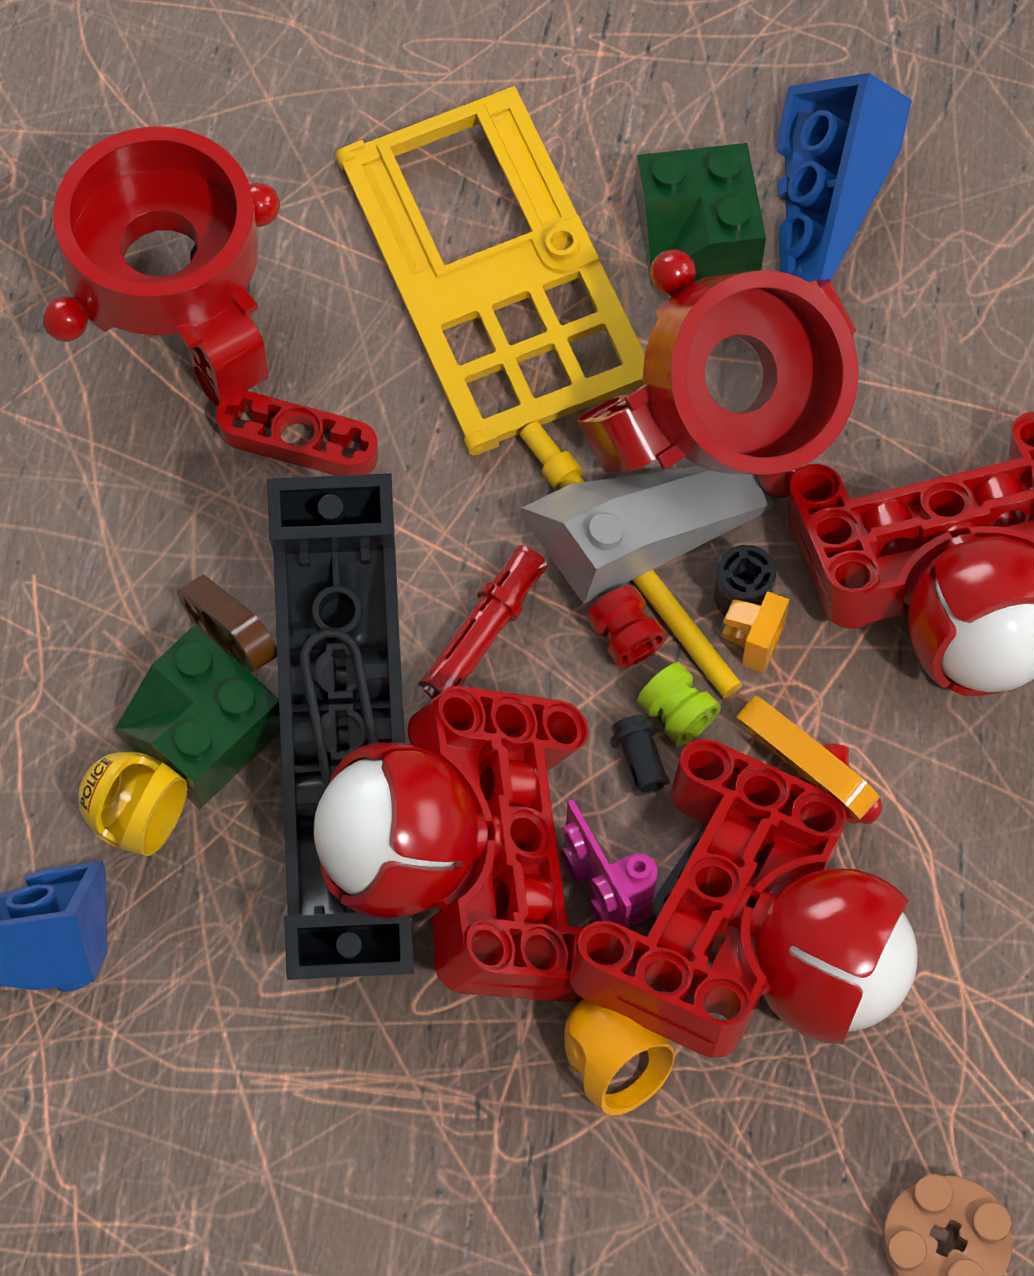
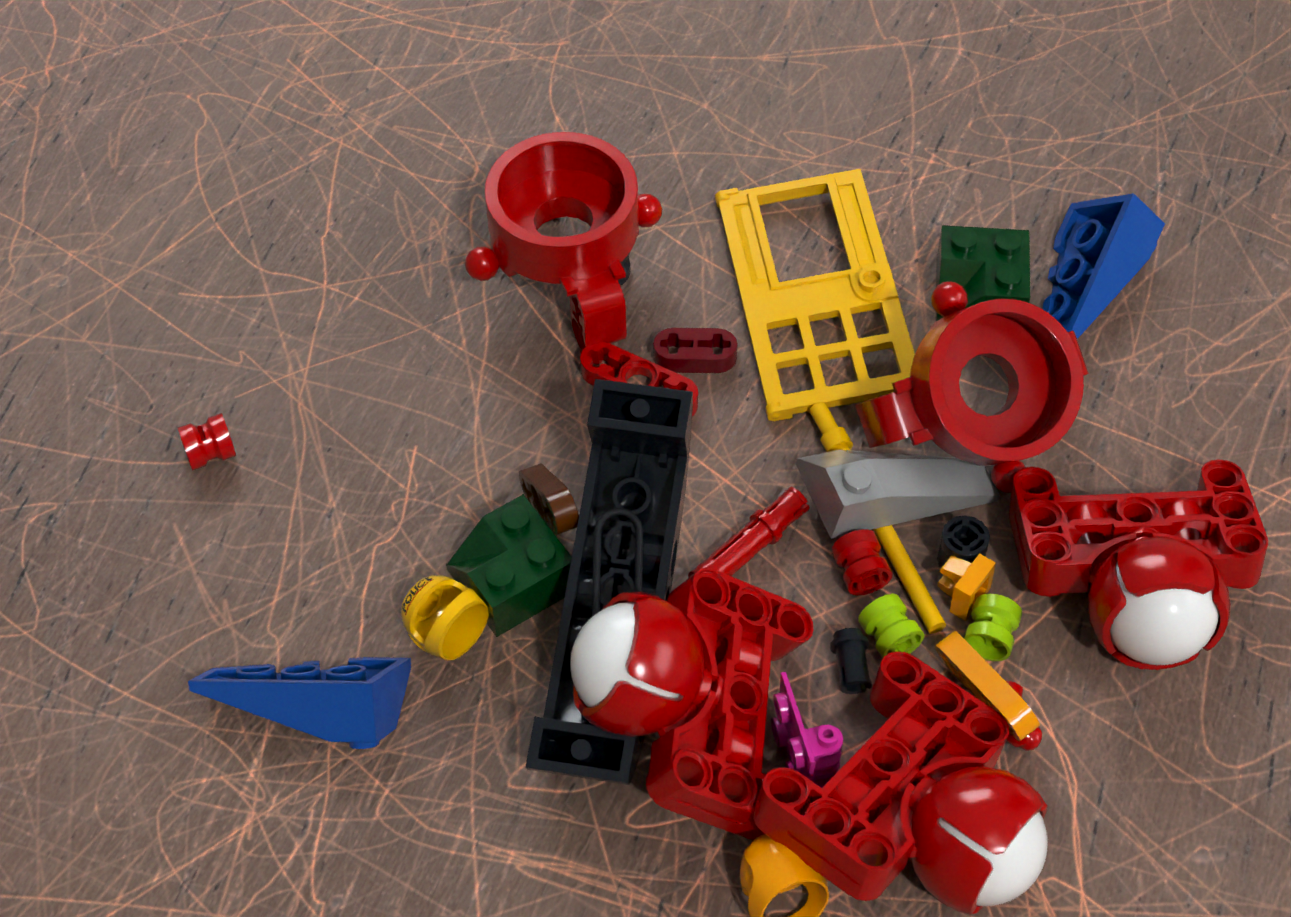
camera: 15 degrees right, 10 degrees down
none -> dark red beam [653,328,738,373]
none -> lime wheel [964,593,1022,661]

